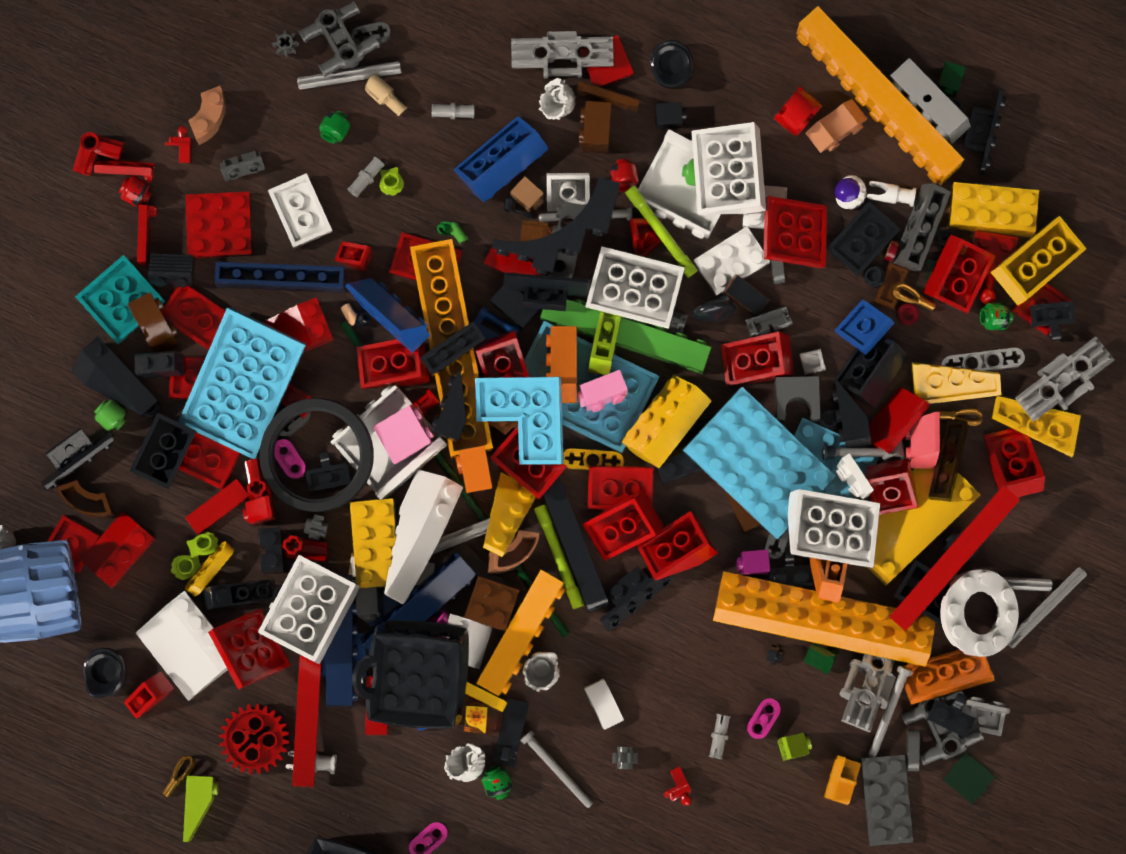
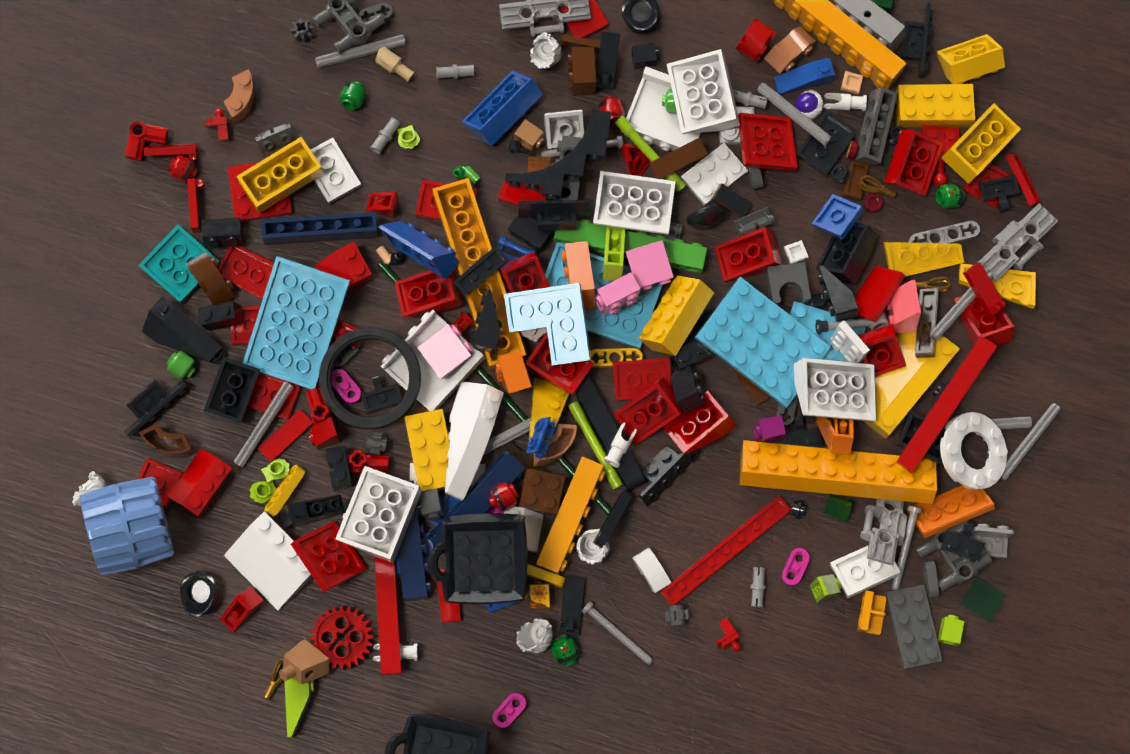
camera: 15 degrees left, 5 degrees down
none -> light grey axle [234,382,293,467]
none -> yellow brick [236,137,323,213]
none -> medium nougat torso [279,639,329,684]
none -> red head [489,482,519,511]
none -> blue hinge [526,417,556,459]
none -> black beam [593,489,633,548]
none -> black hinge [596,30,621,89]
none -> white piece [603,422,637,468]
none -> bright pink brick [626,240,673,291]
none -> reddish brown tile [649,137,708,179]
none -> red tile [660,495,792,606]
none -> black brick [670,365,706,413]
none -> light grey pin [732,89,768,109]
none -> light grey axle [757,83,831,145]
none -> blue slope [774,58,835,95]
none -> white plate [830,546,901,598]
none -> light nougat tile [840,71,863,95]
none -> light grey axle [930,270,993,340]
none -> yellow slope [936,34,1005,84]
none -> lime brick [938,615,964,646]
none -> red hinge [963,262,1006,316]
none -> red tile [1006,154,1042,207]

